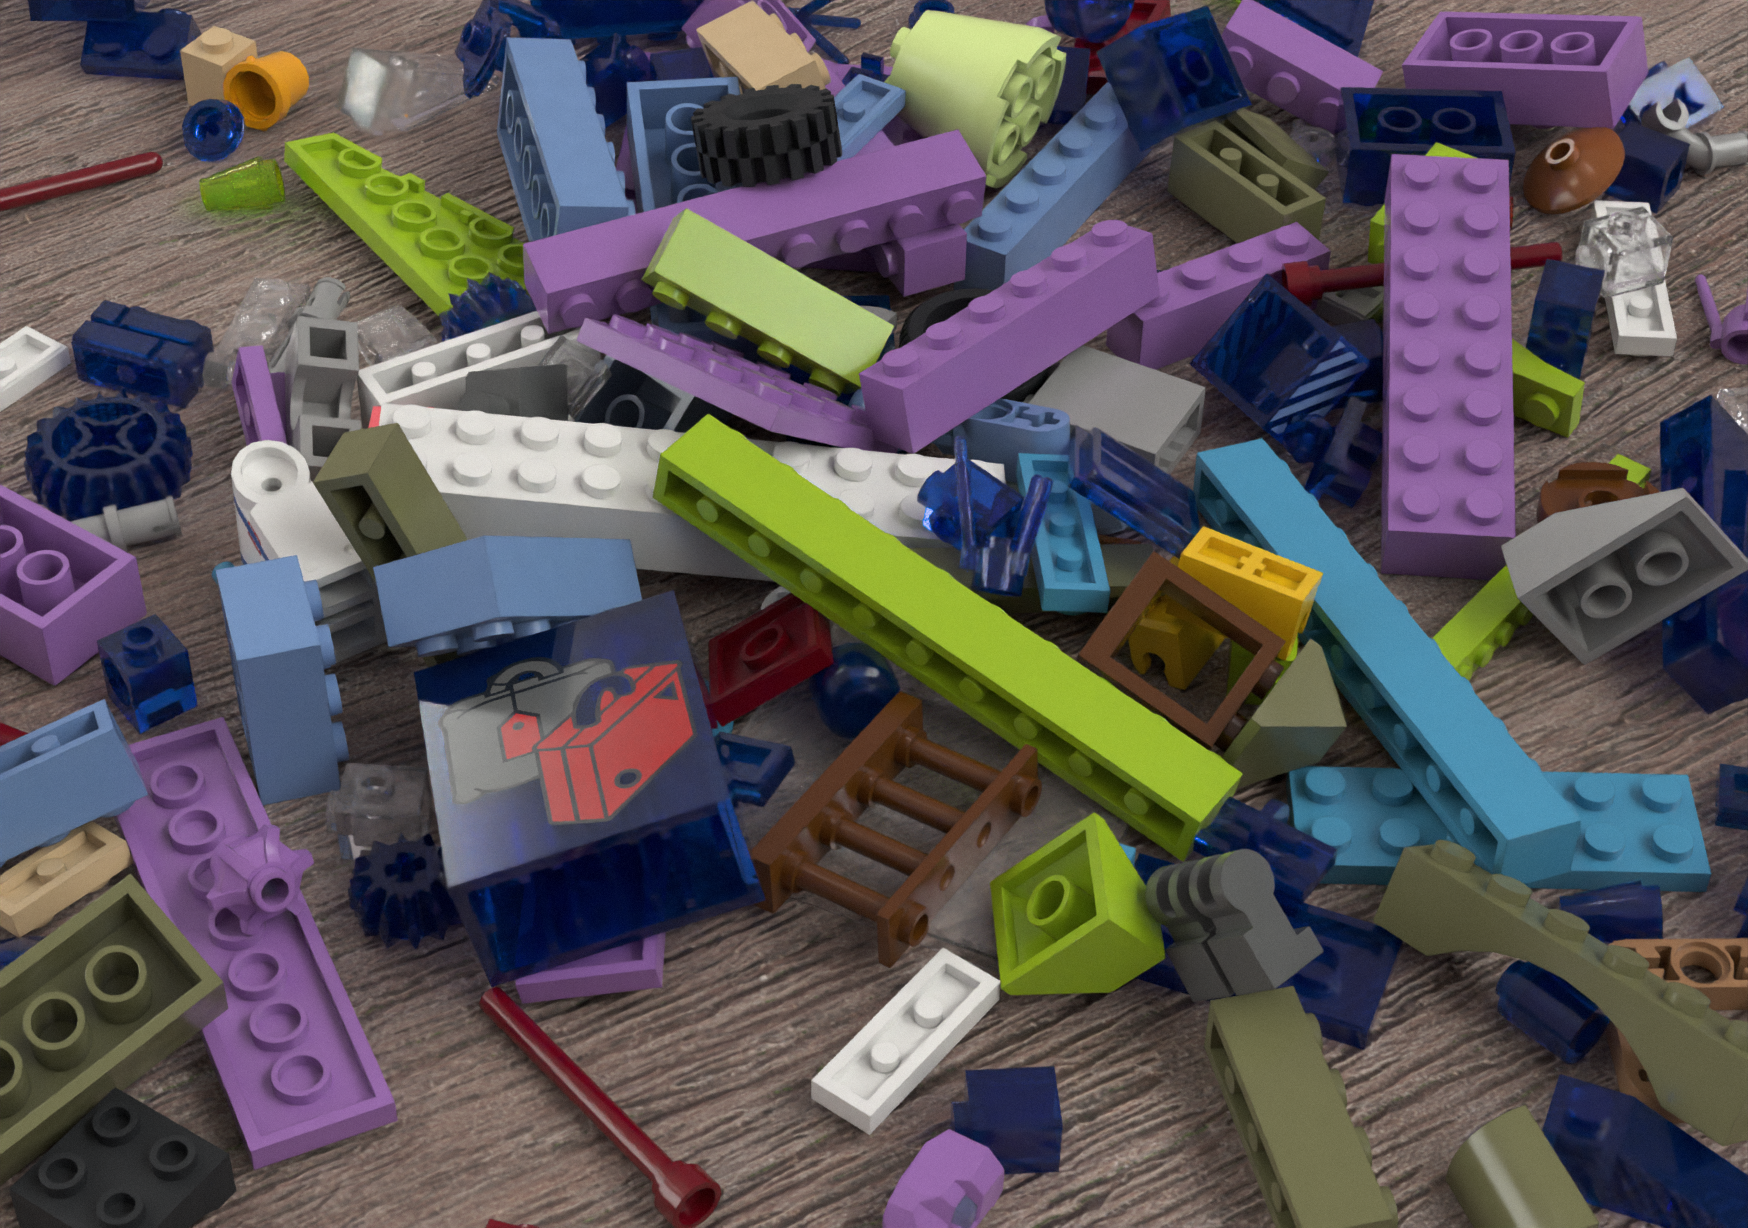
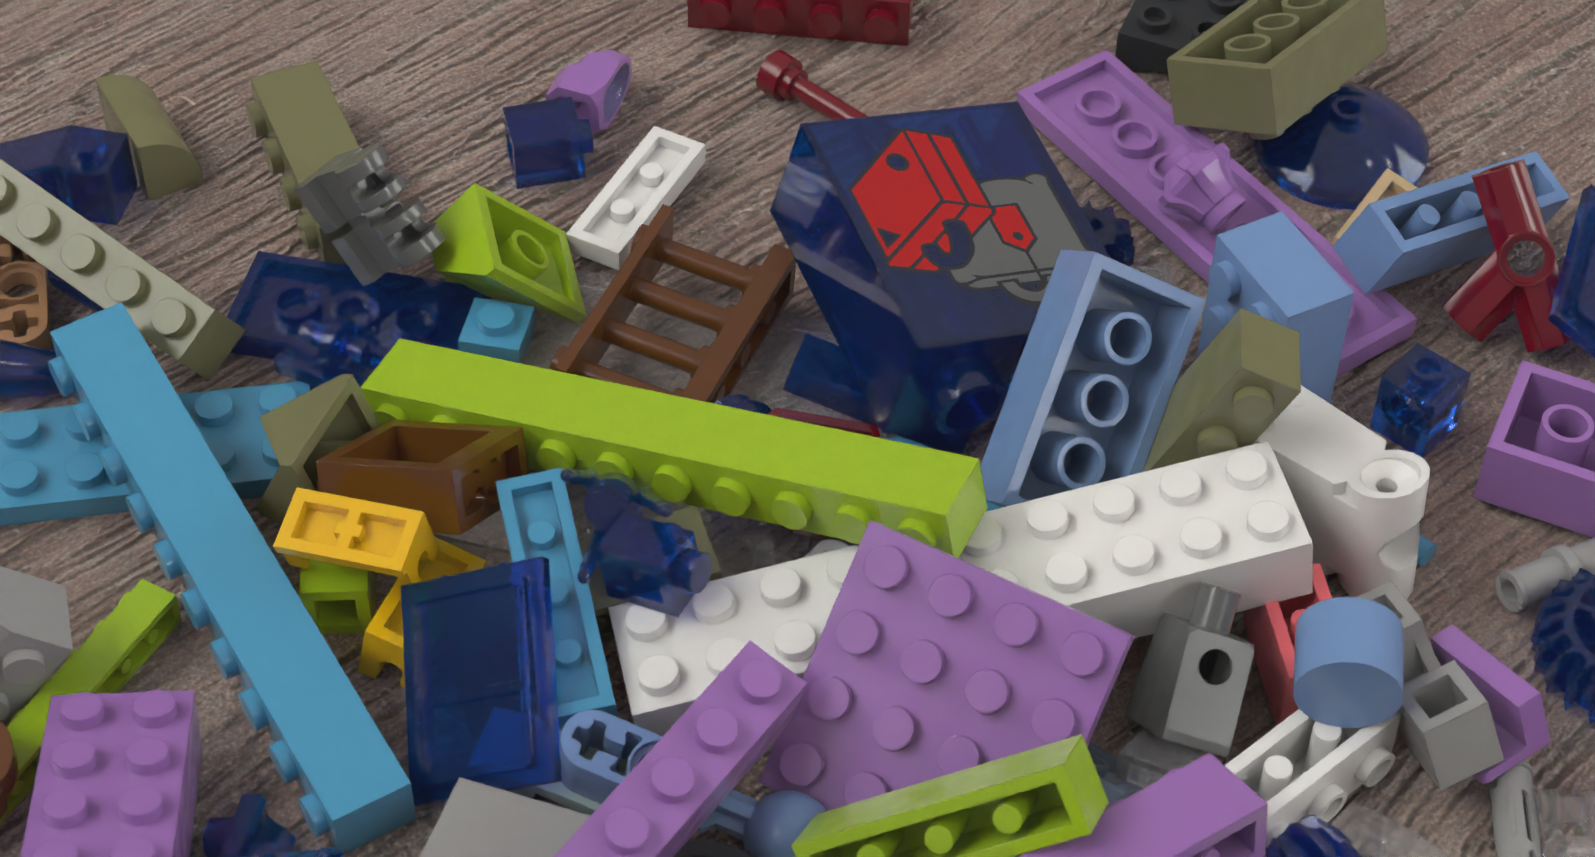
camera: 170 degrees right, 5 degrees up
none -> medium blue piece [1293,597,1404,728]

